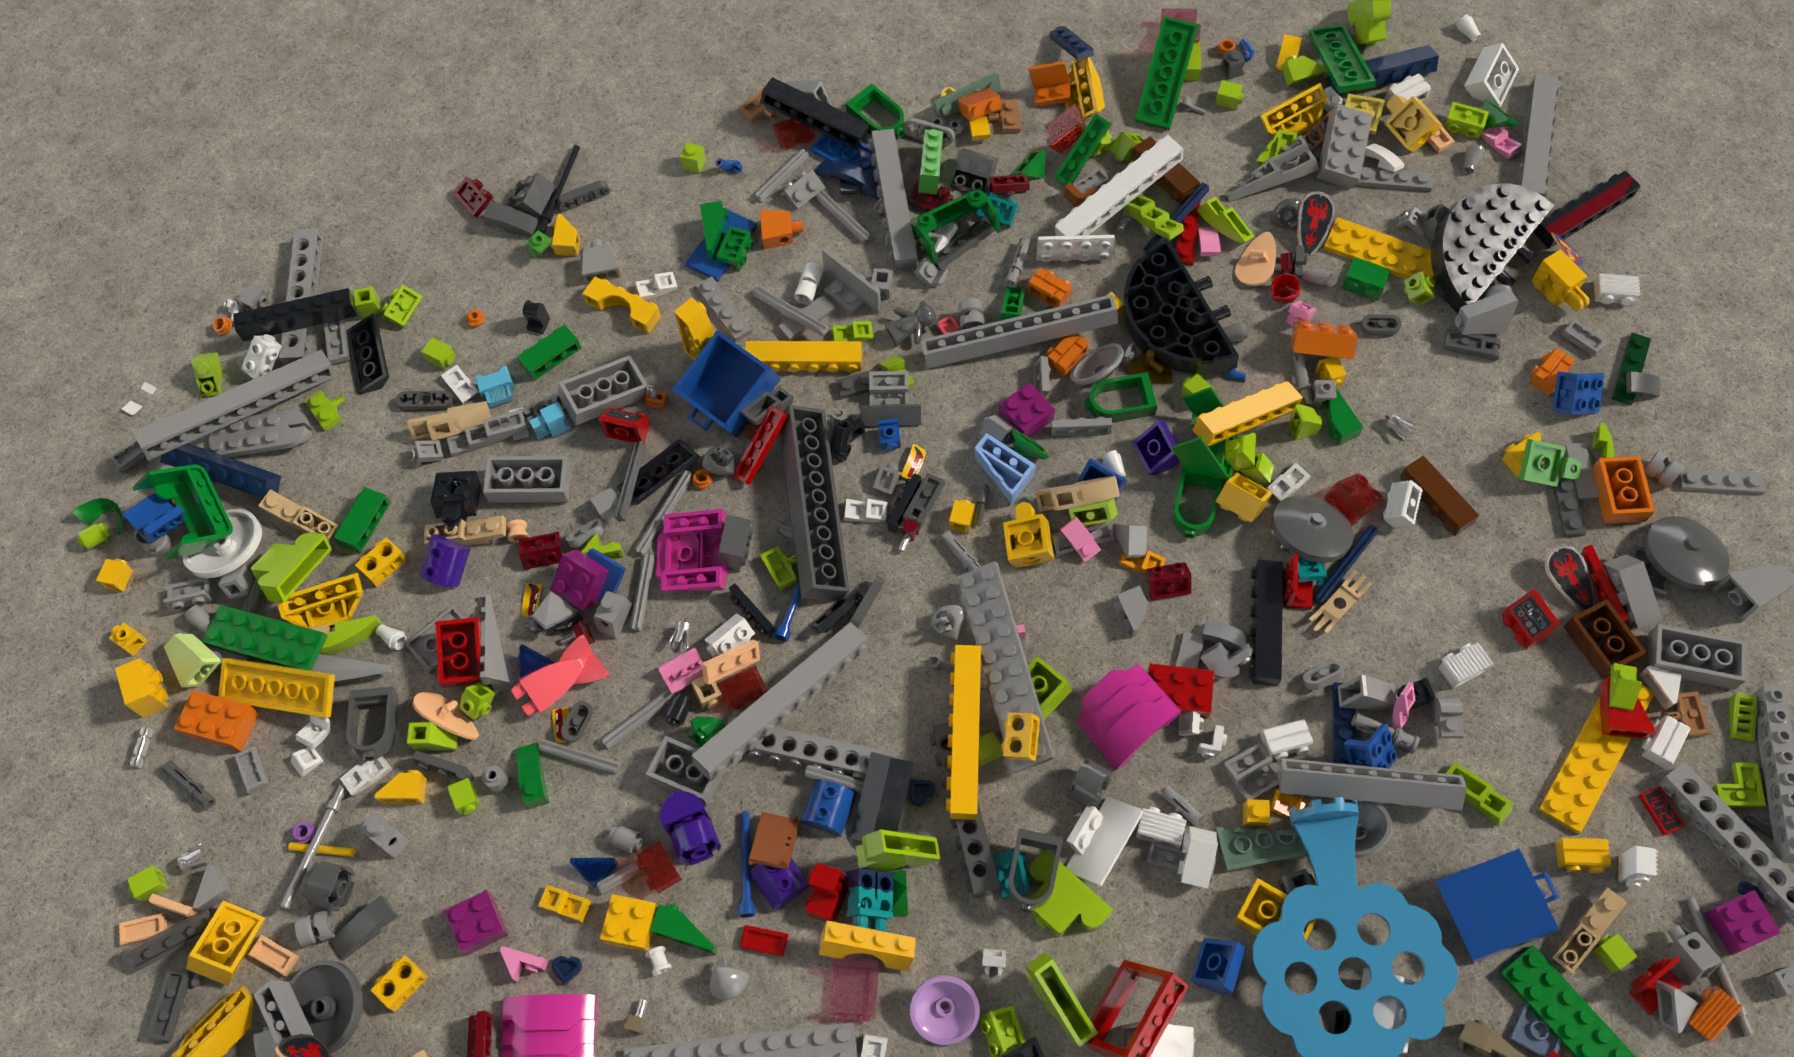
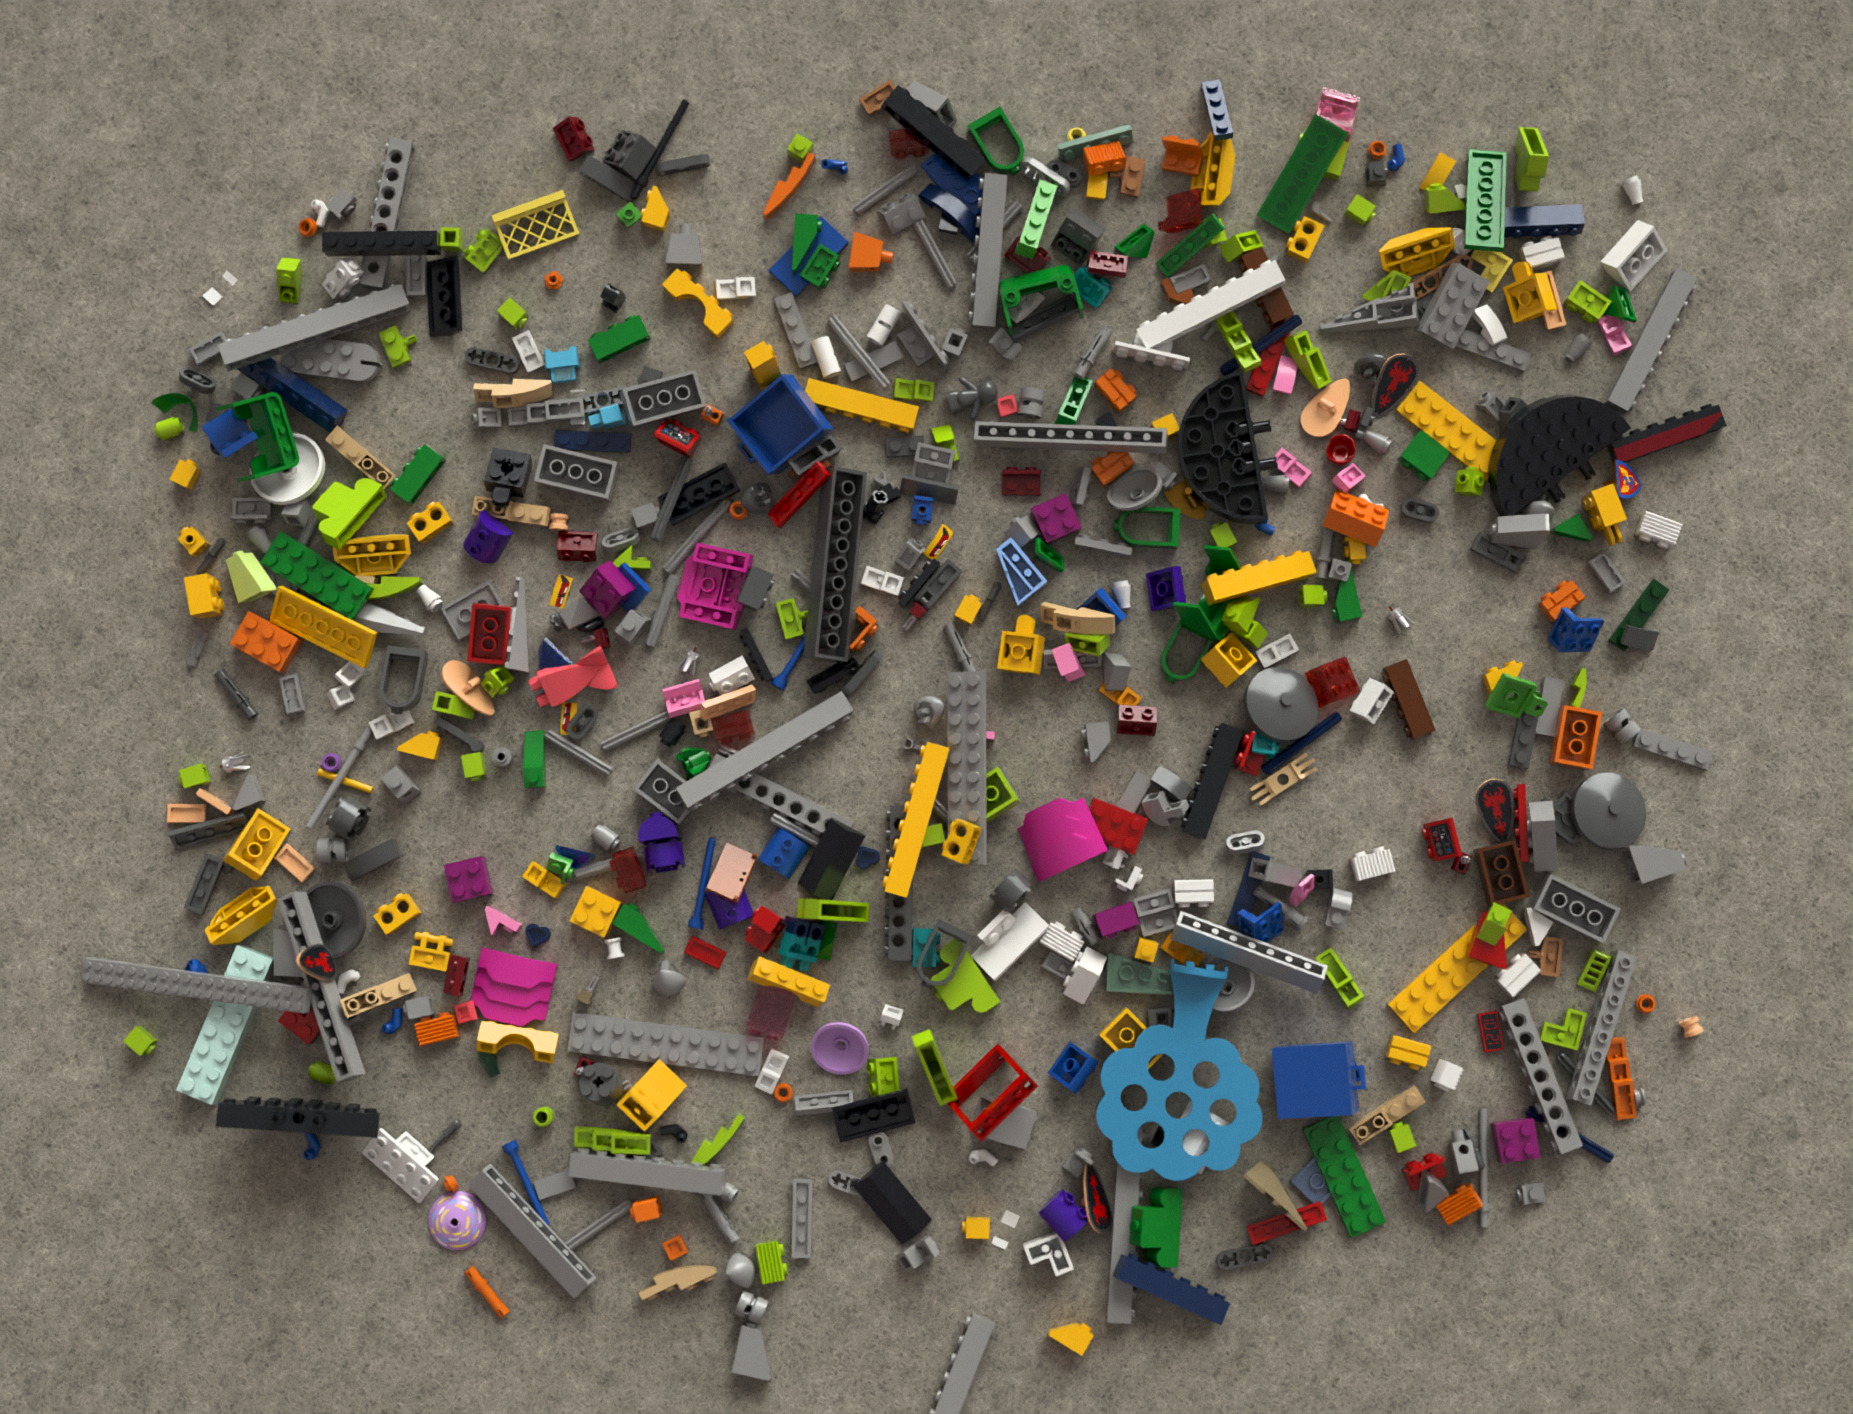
camera: 15 degrees right, 20 degrees up
none -> dark grey plate [179,367,216,394]
none -> dark grey piece [196,538,225,575]
none -> yellow plate [408,932,454,972]
none -> light yellow fence [491,190,579,260]
none -> bright green bracket [547,852,574,885]
none -> dark blue plate [554,430,632,453]
none -> orange slope [763,152,816,220]
none -> white pin [811,336,841,379]
none -> orange bracket [849,605,878,653]
none -> dark red bracket [1002,467,1041,496]
none -> magenta brick [1093,902,1139,939]
none -> bright pink slope [1273,448,1312,489]
none -> yellow brick [1285,216,1325,263]
none -> dark red piece [1451,852,1472,875]
none -> green slope [1550,513,1593,543]

